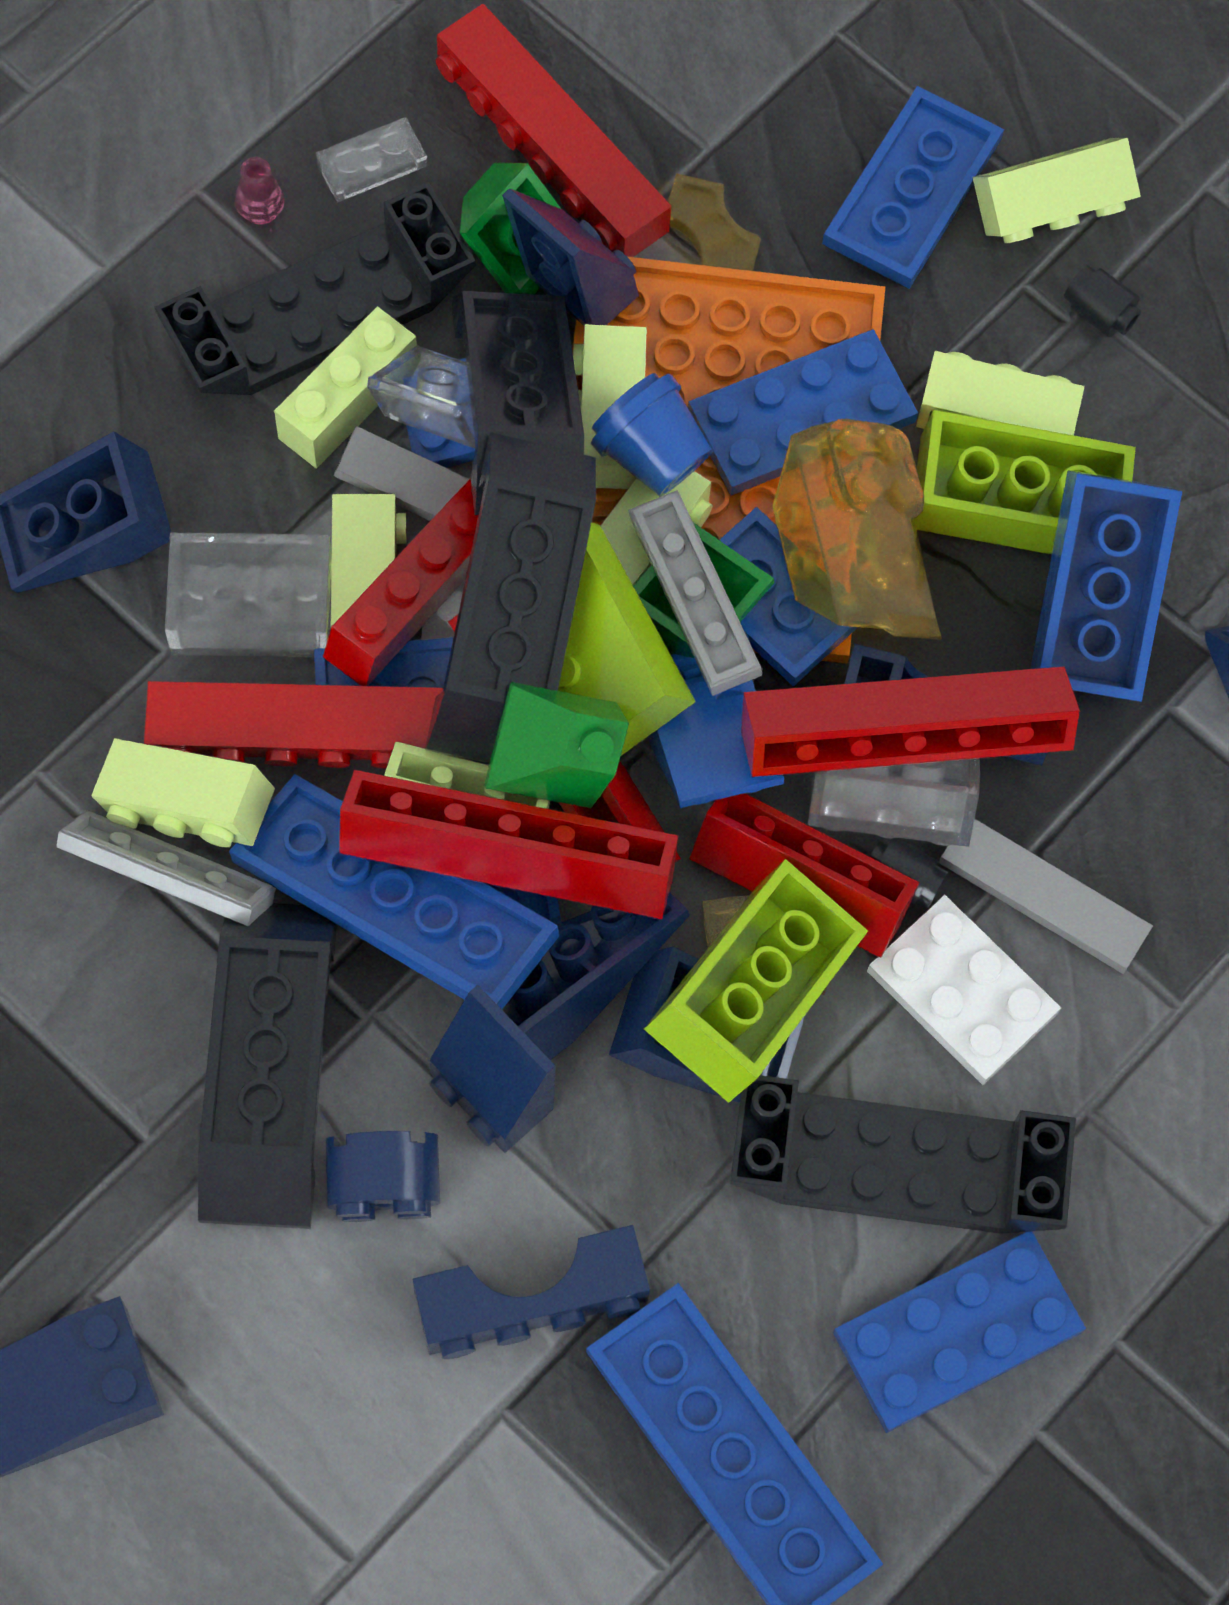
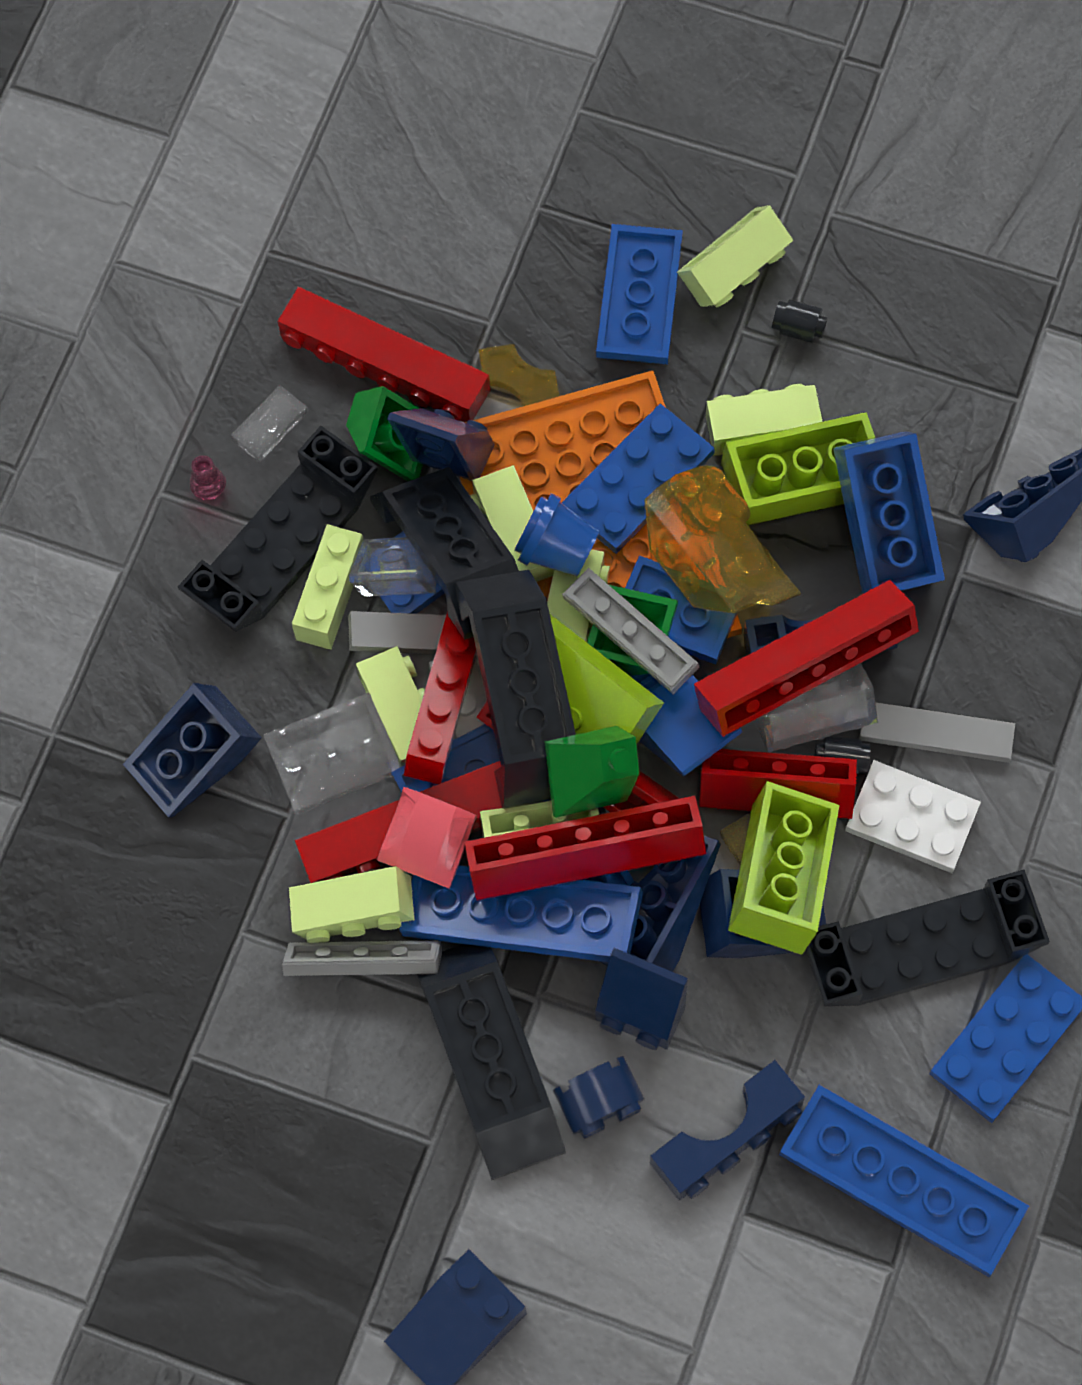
camera: 15 degrees left, 0 degrees up
none -> coral slope [377,787,477,889]

